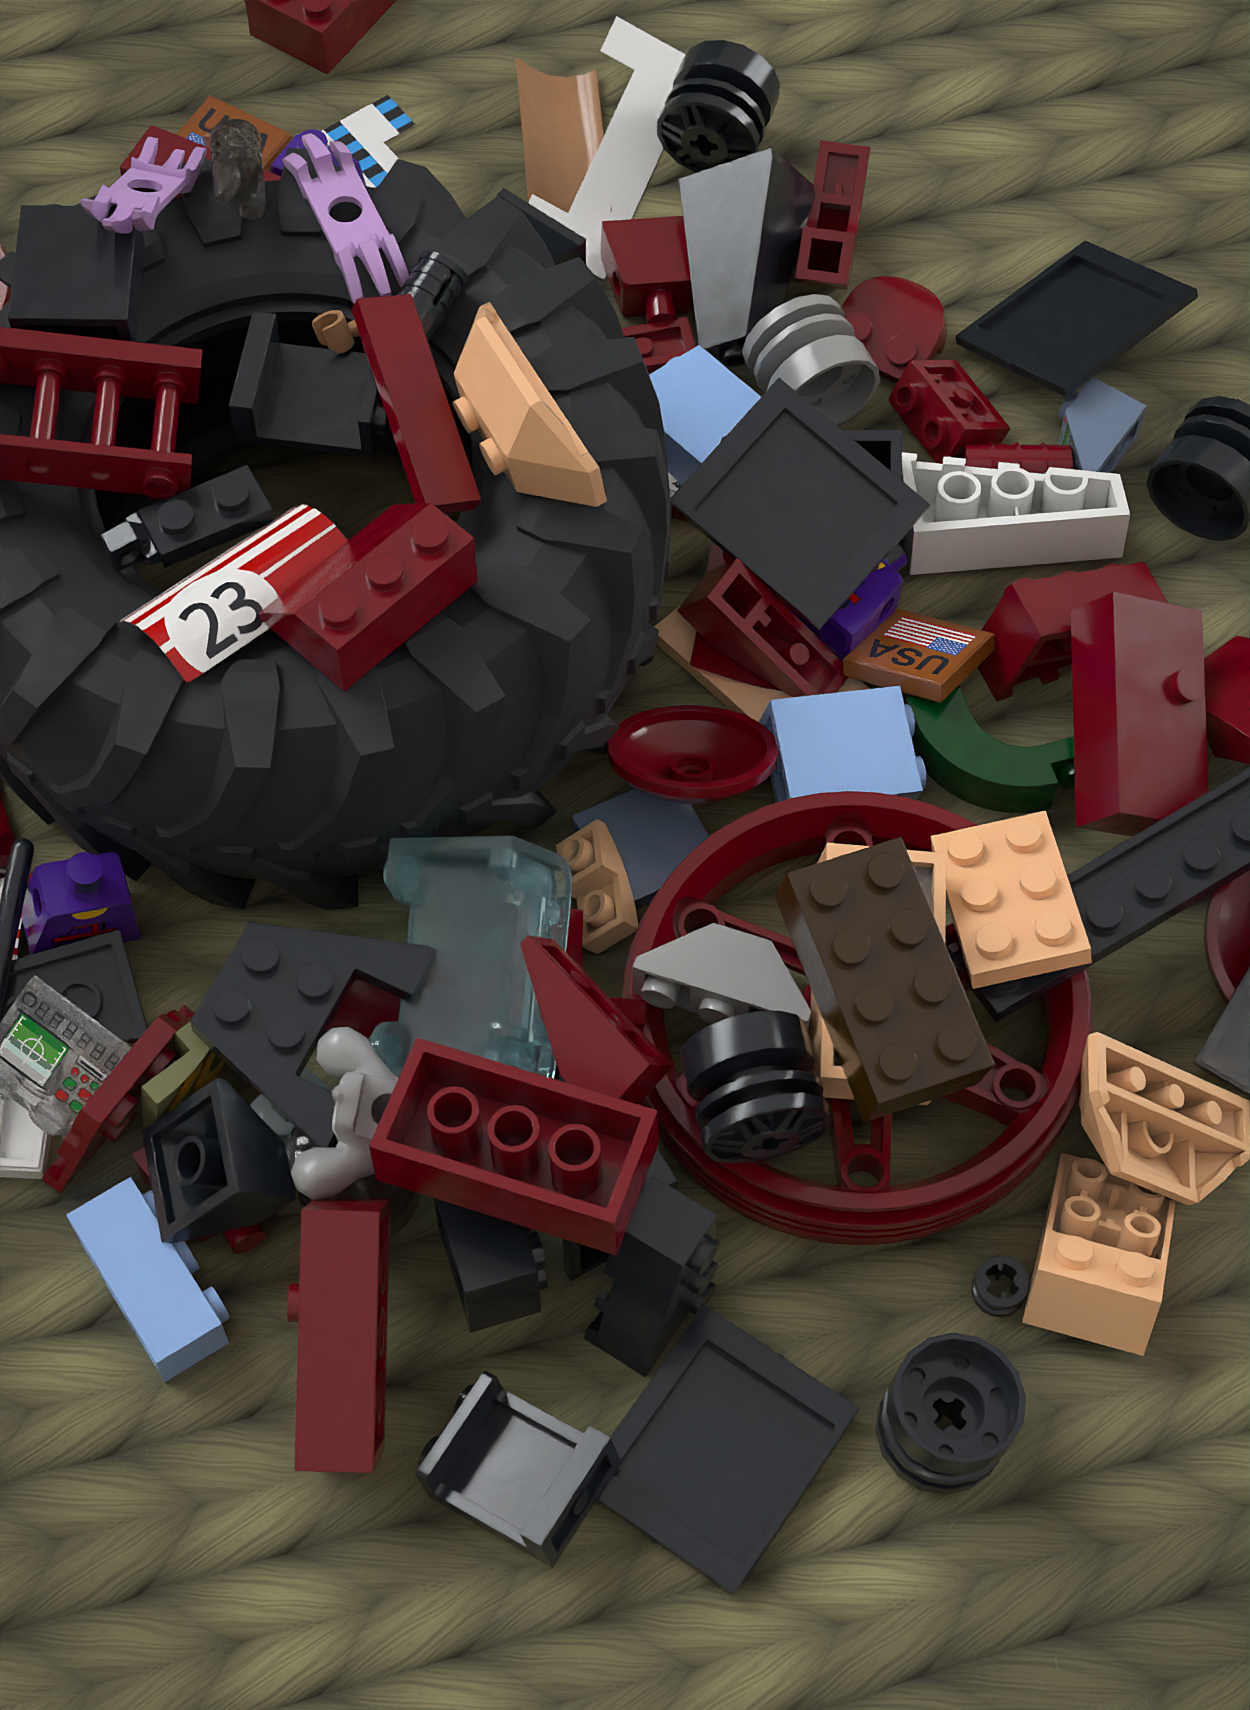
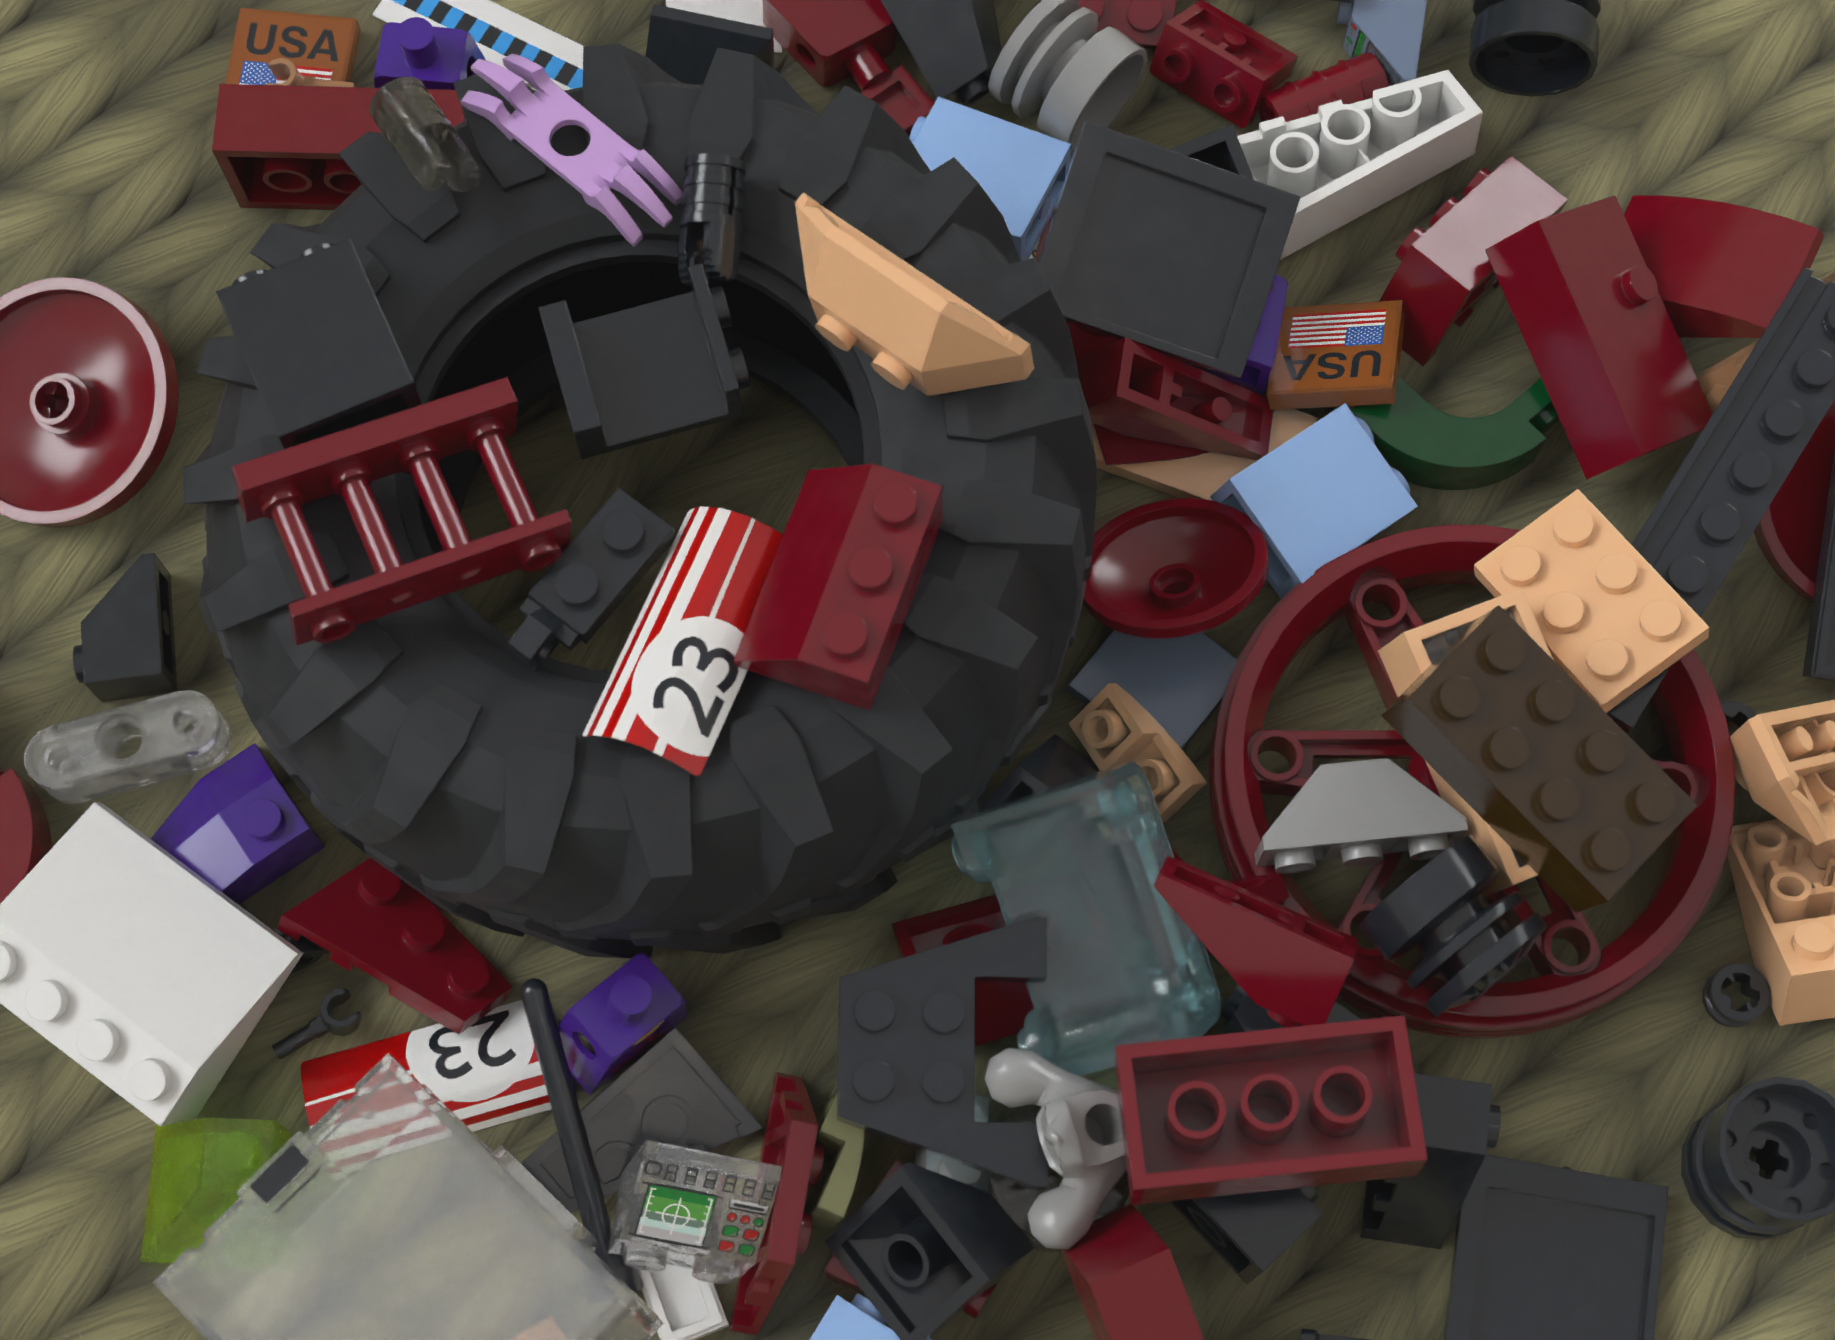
camera: 25 degrees left, 10 degrees up
lavender piece [81,137,207,233] -> none
medium nougat hand [312,310,360,353] -> none
dark red tile [352,294,481,514] -> none

